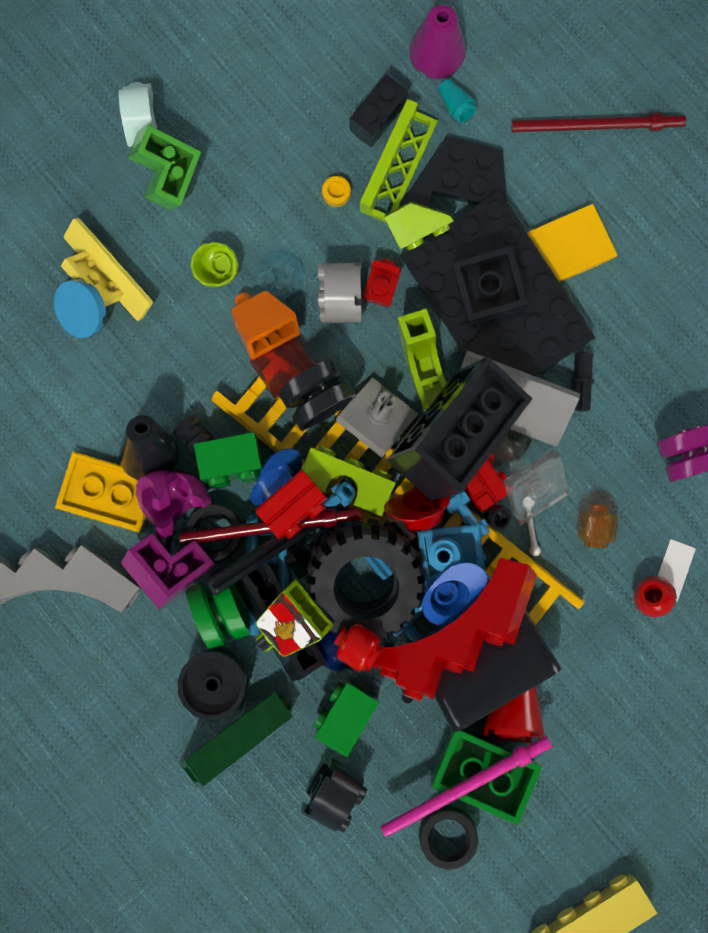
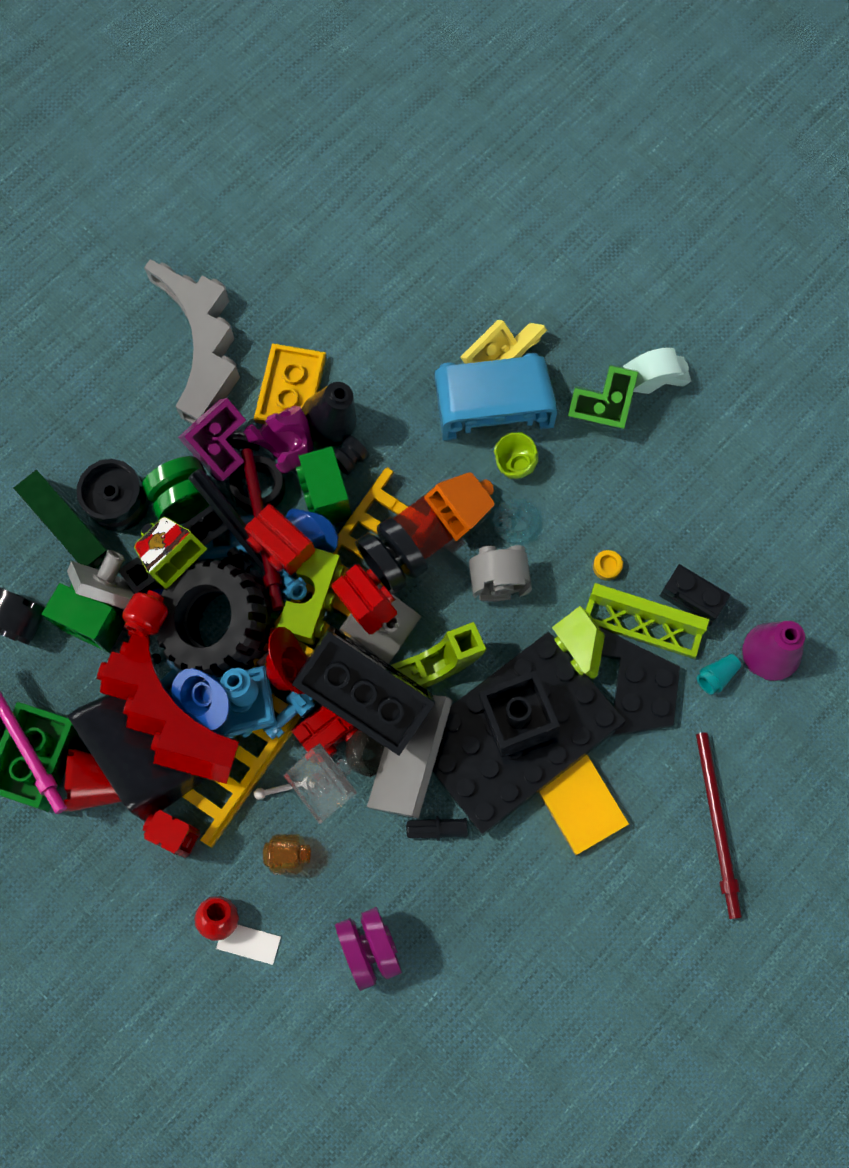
camera: 85 degrees right, 10 degrees down
dark azure tile [54,278,106,338] -> none
red bracket [362,259,401,308] -> none
black hinge [484,504,511,530] -> none
none -> light grey tile [67,550,134,609]
none -> red brick [143,810,200,858]
none -> red brick [331,564,398,635]
none -> dark azure windscreen [434,353,557,441]

